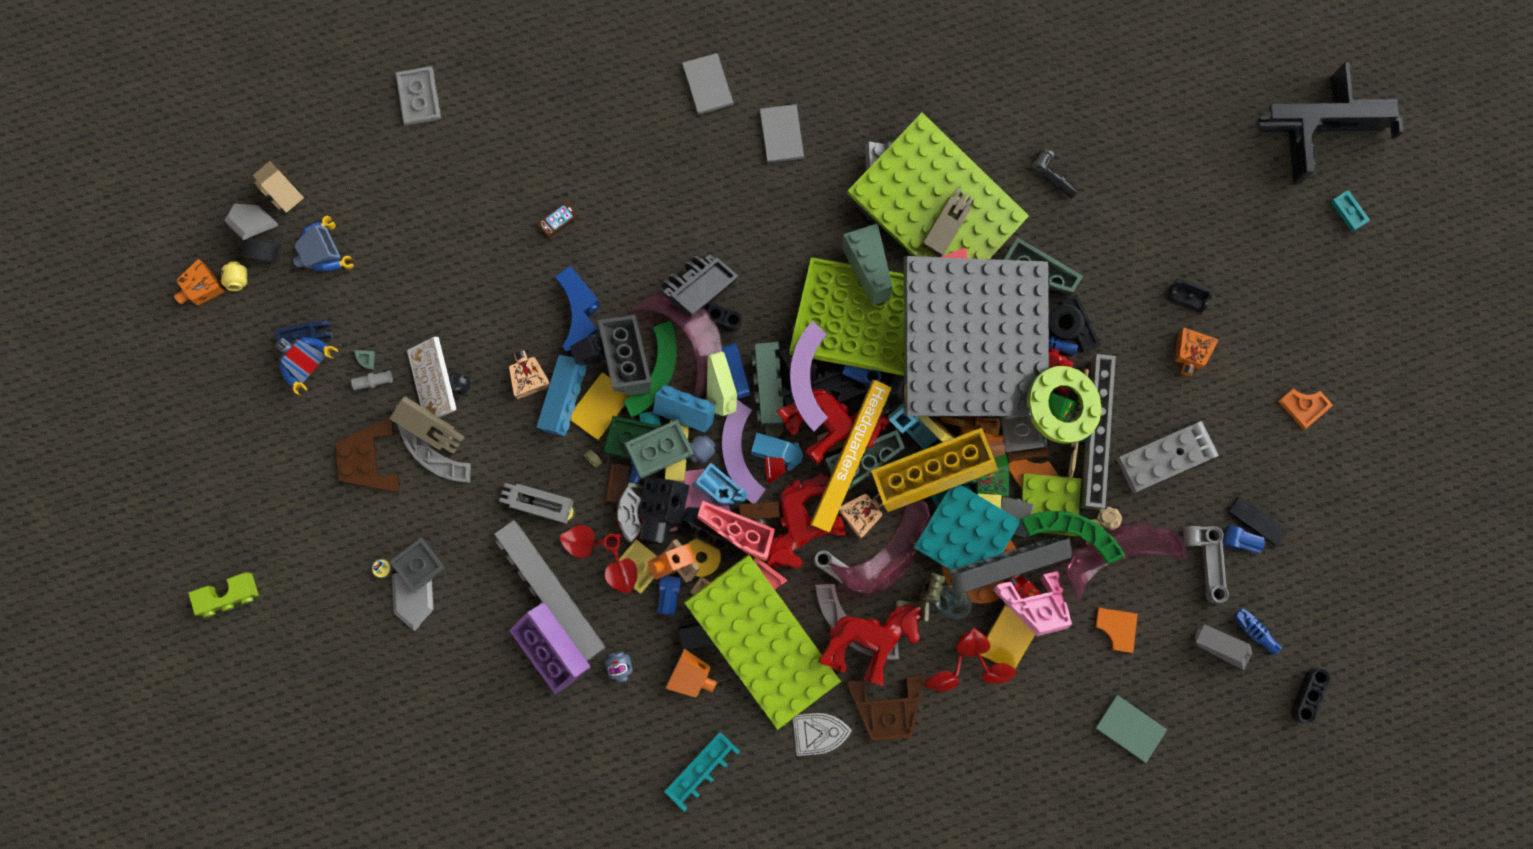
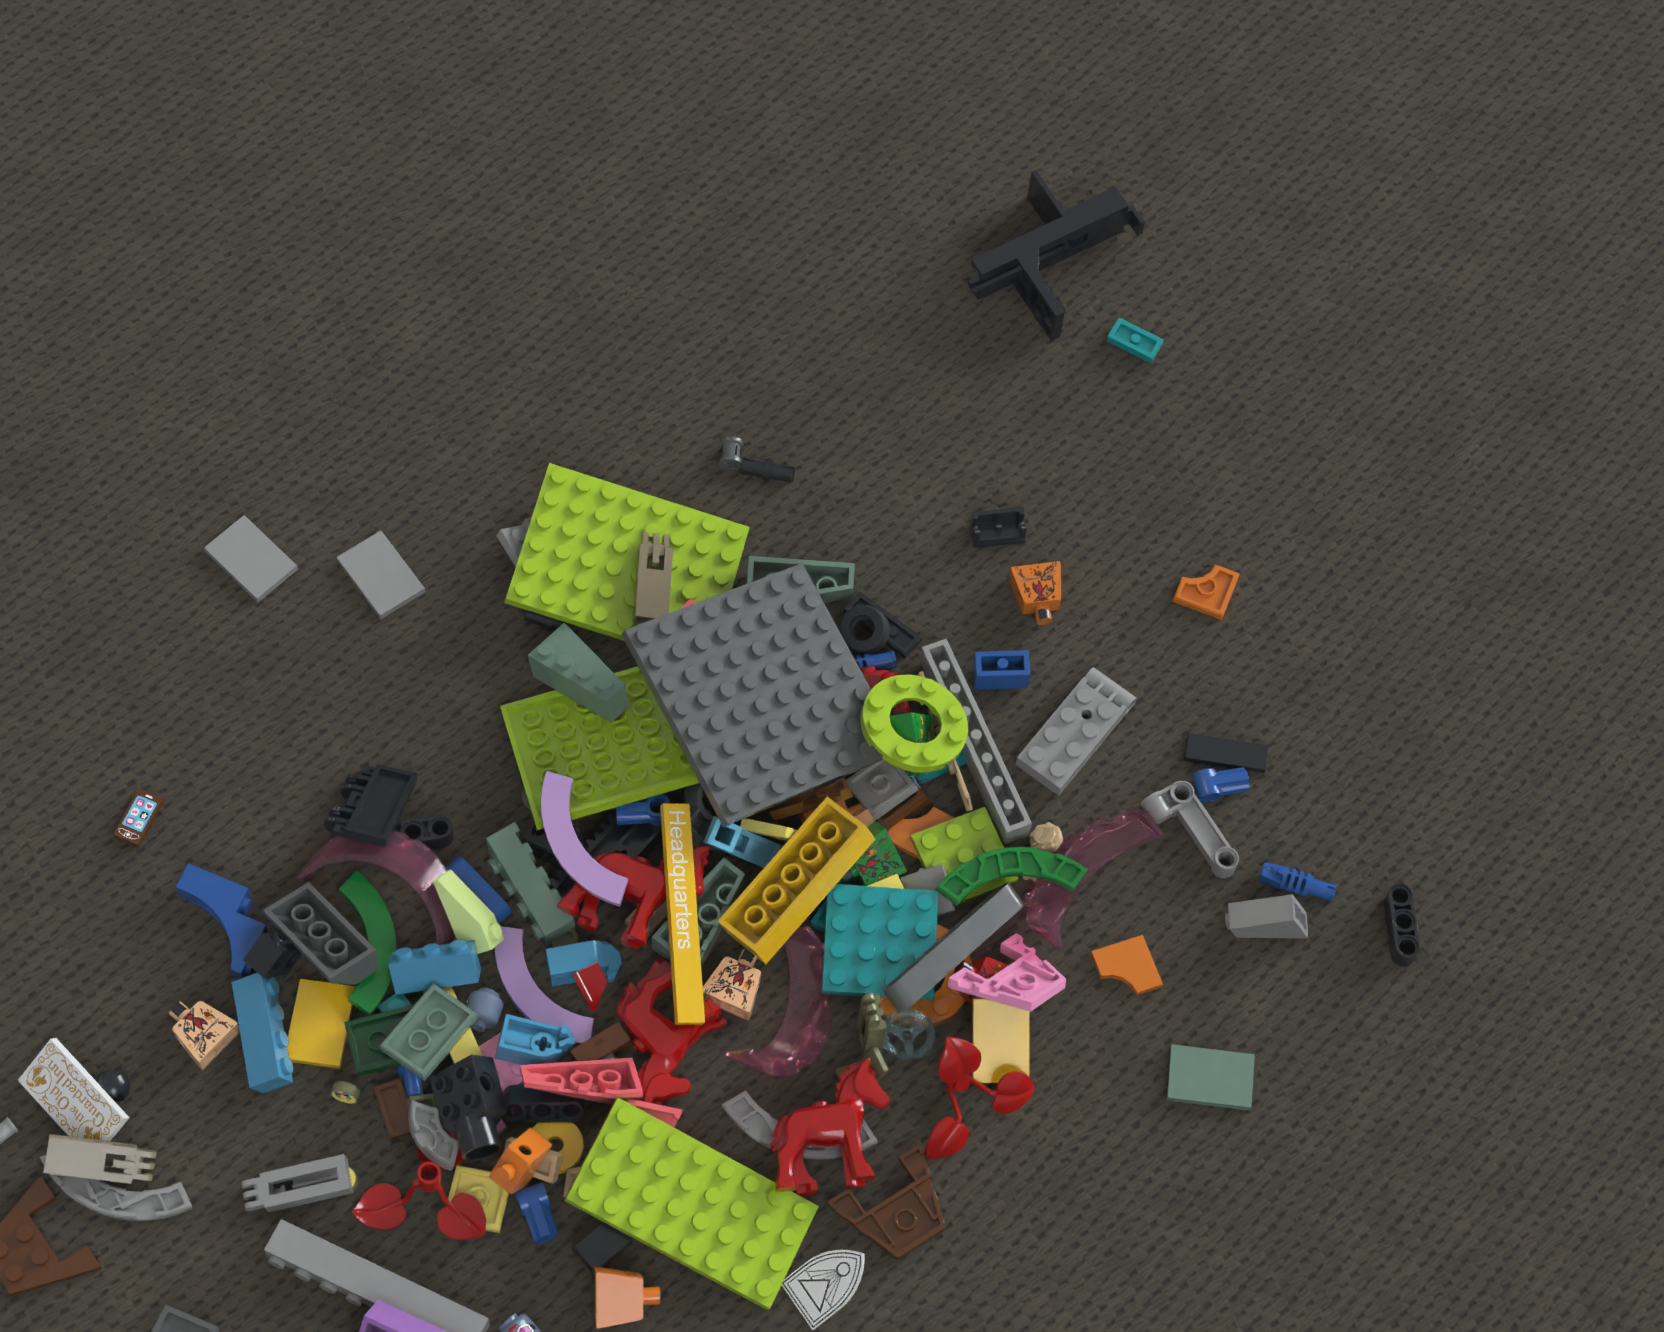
camera: 30 degrees left, 15 degrees down
light grey piece [813,550,852,583] -> none
none -> blue brick [972,650,1030,690]

